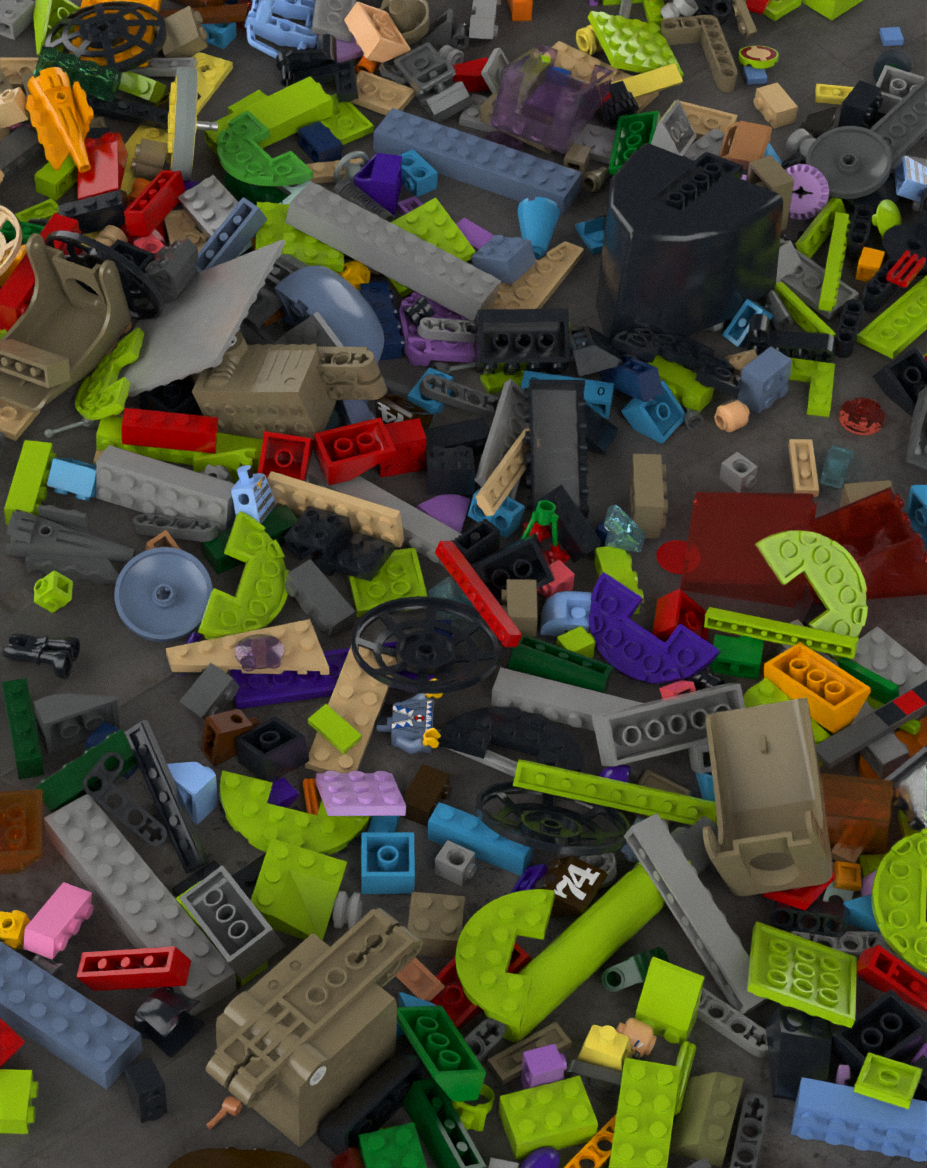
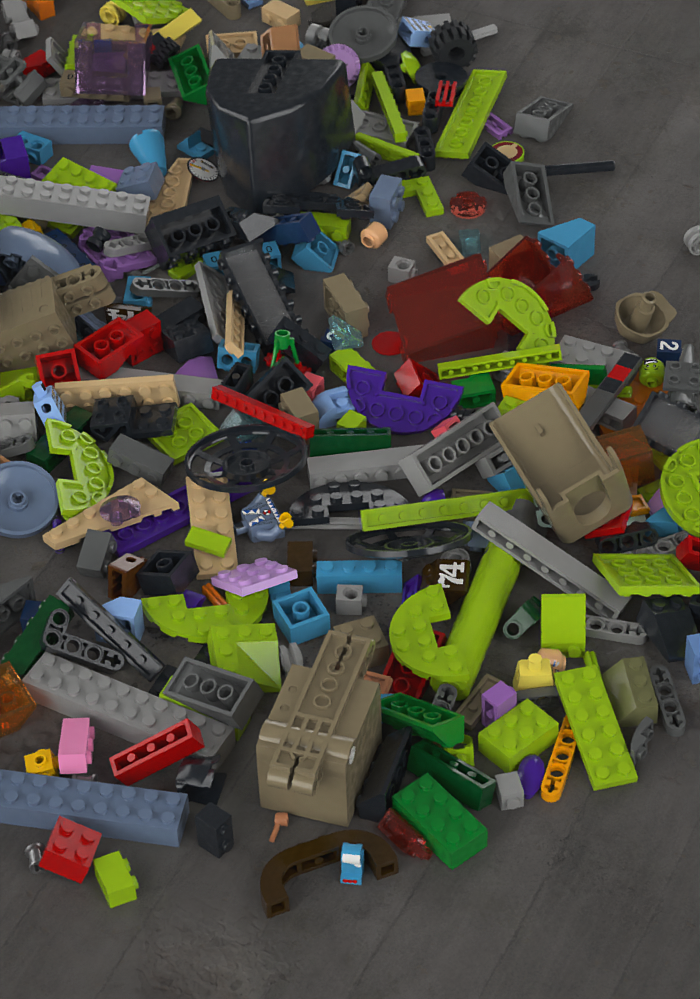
camera: 20 degrees left, 5 degrees down
none -> white sticker [187,157,219,182]

